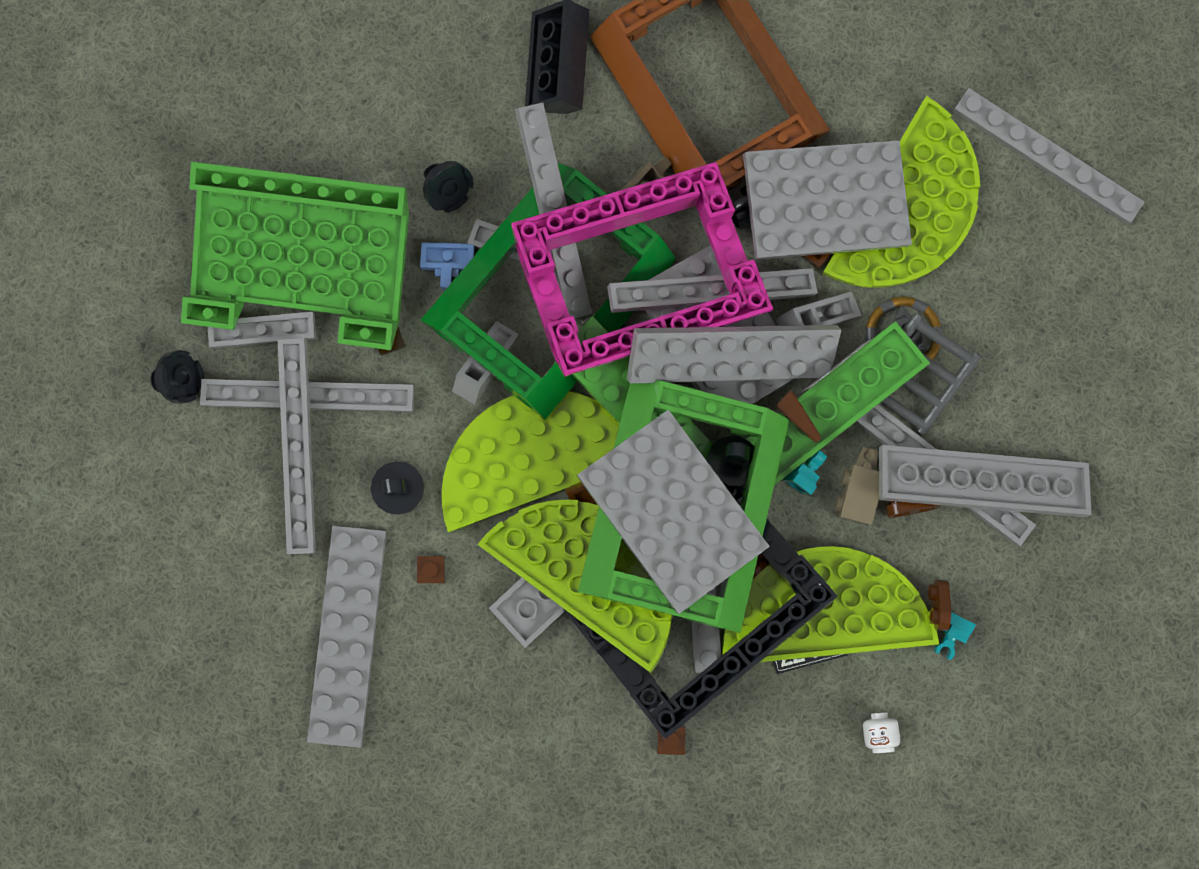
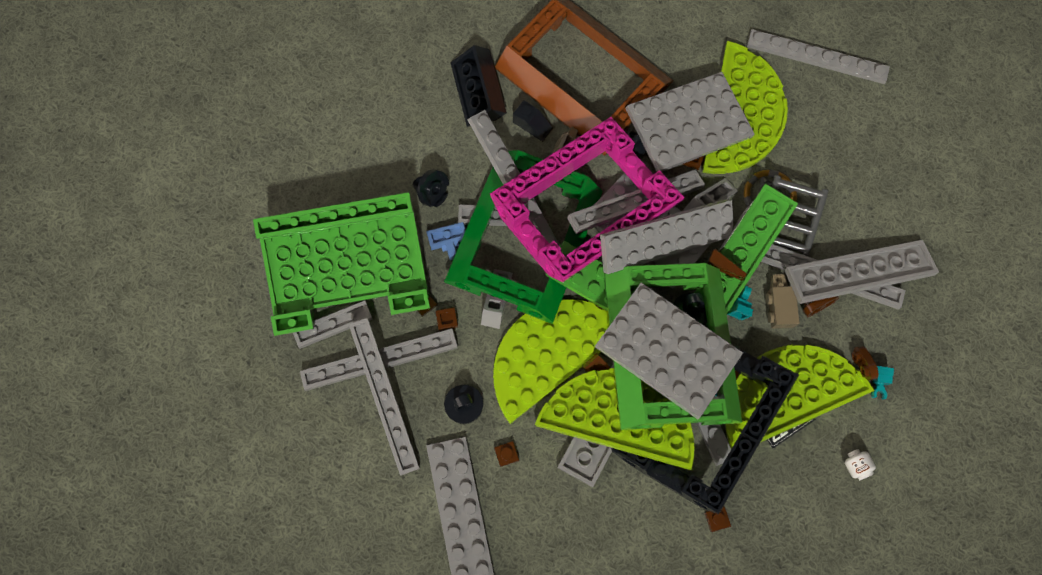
camera: 25 degrees left, 10 degrees down
black tile [150,350,204,404] -> none
none -> reddish brown plate [435,307,458,331]
none -> black slope [513,100,553,142]

